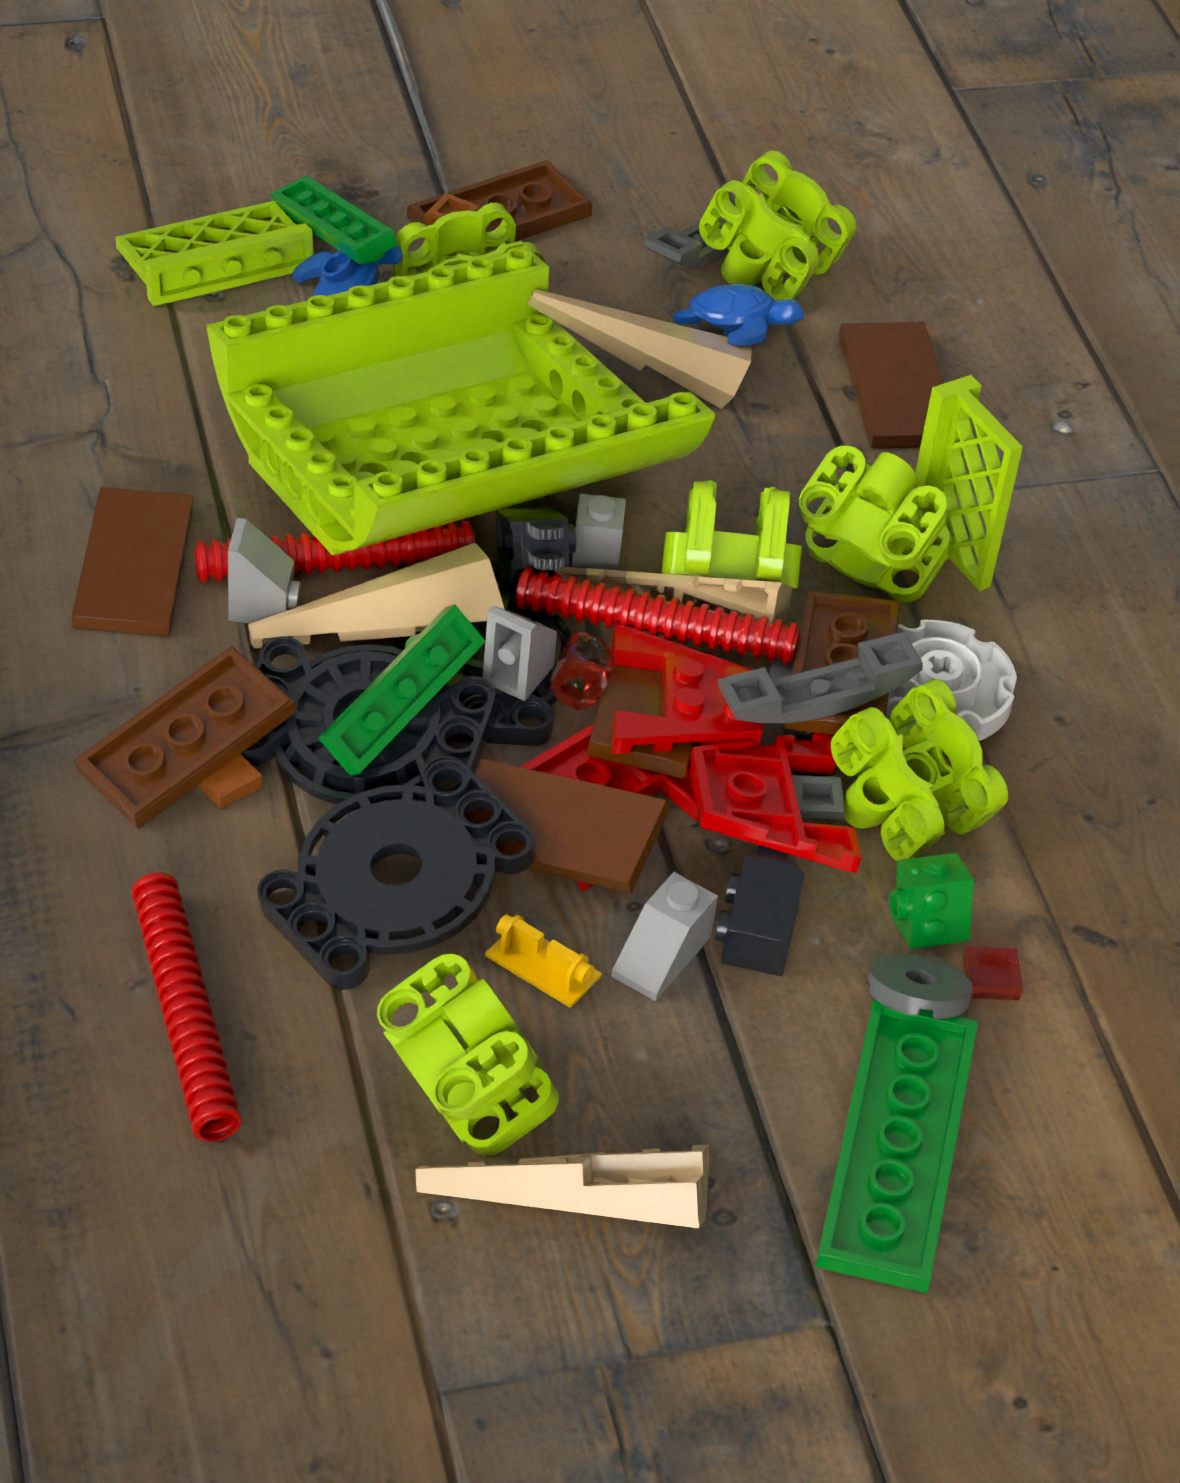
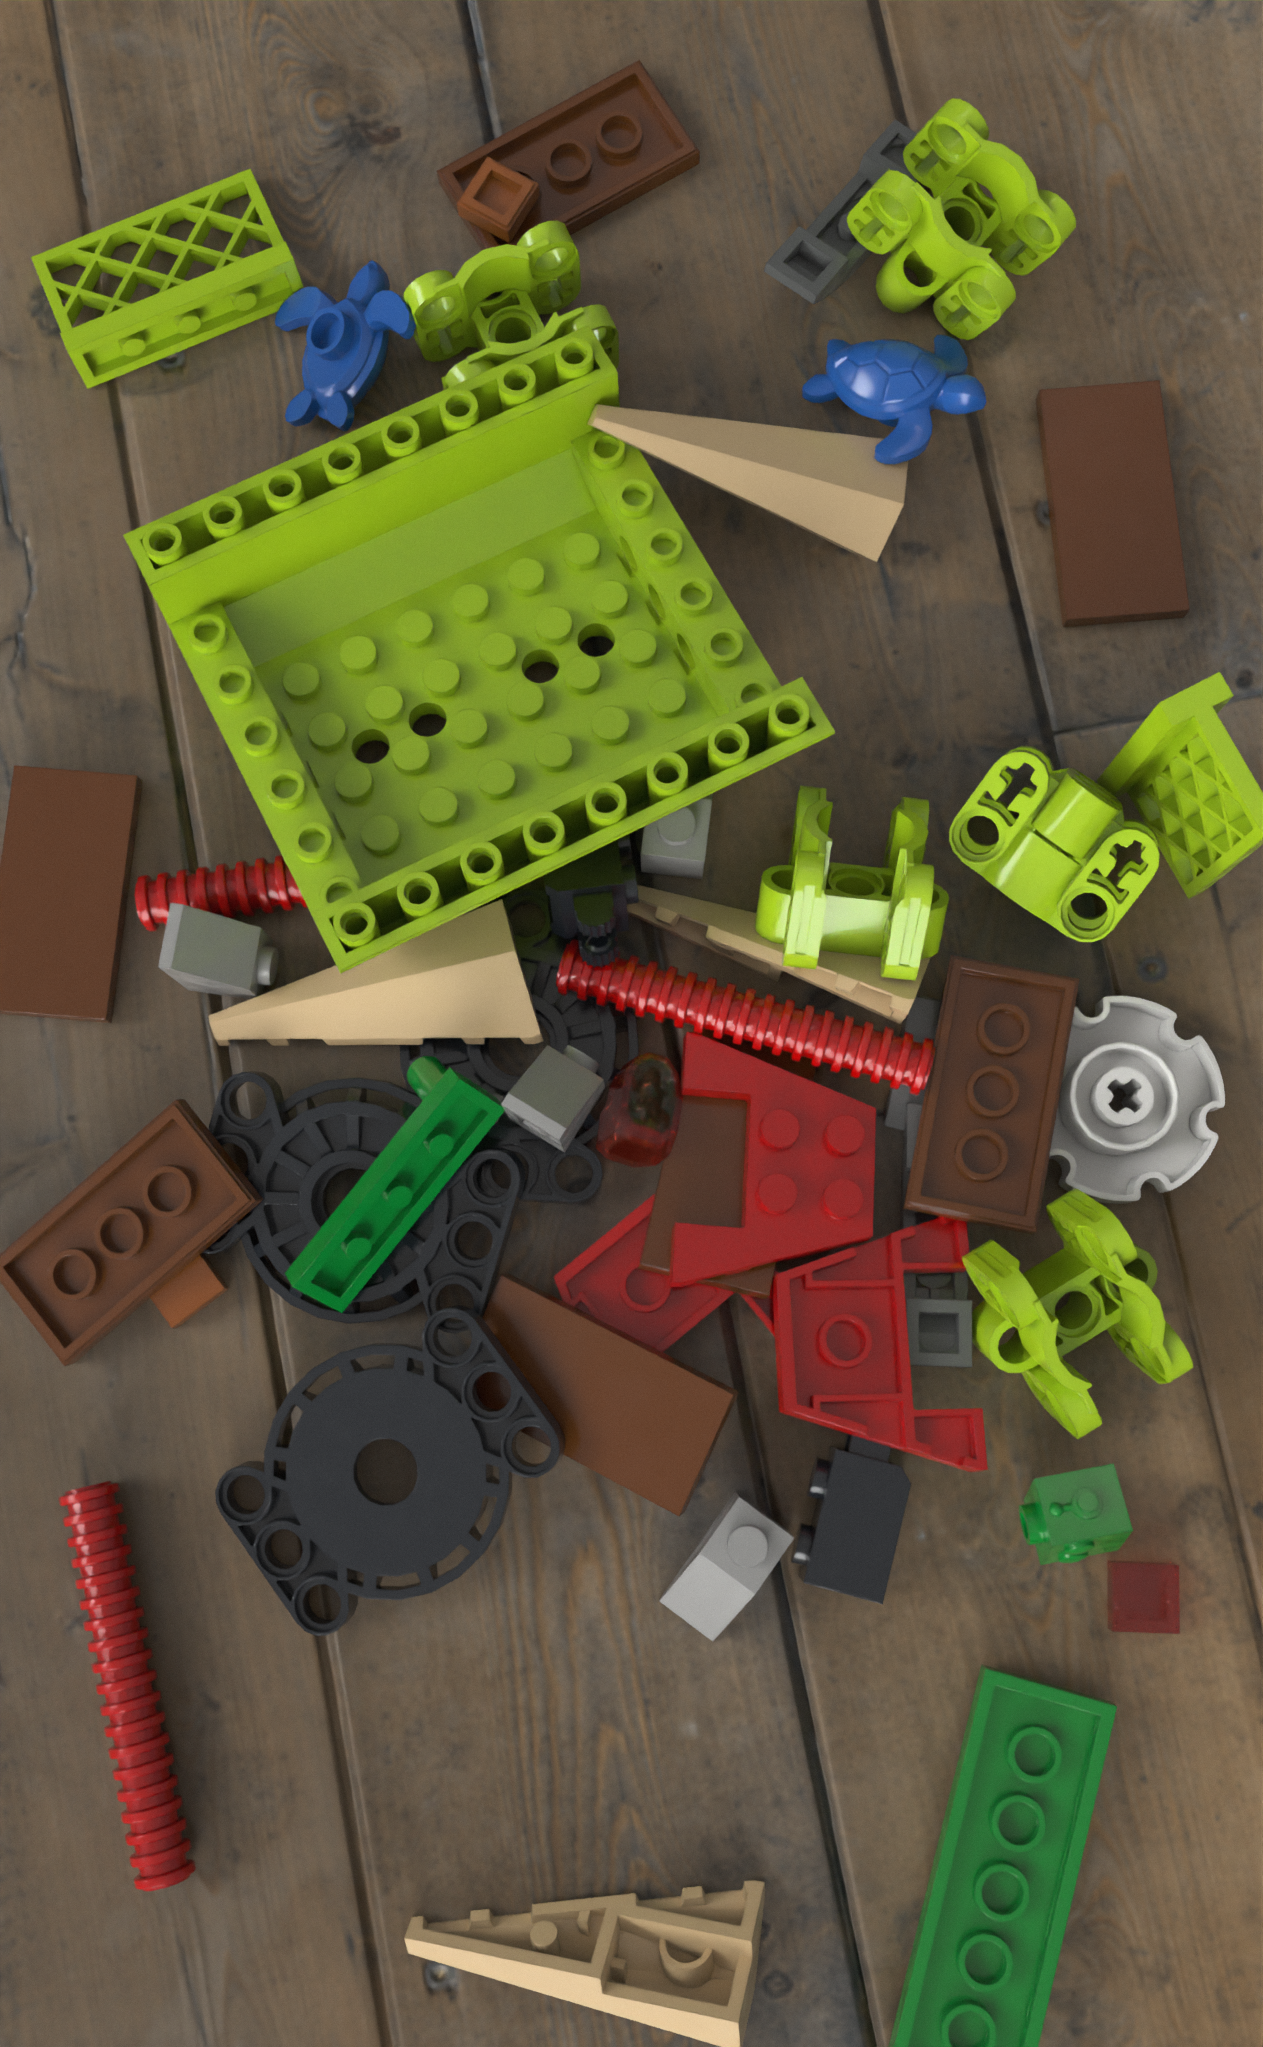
camera: 10 degrees right, 35 degrees up
green plate [270,175,398,265] -> none
lime piece [377,954,559,1156] -> none
yellow hinge [485,914,602,1008] -> none
dark grey slope [718,632,923,724] -> none
dark grey tile [866,954,973,1019] -> none

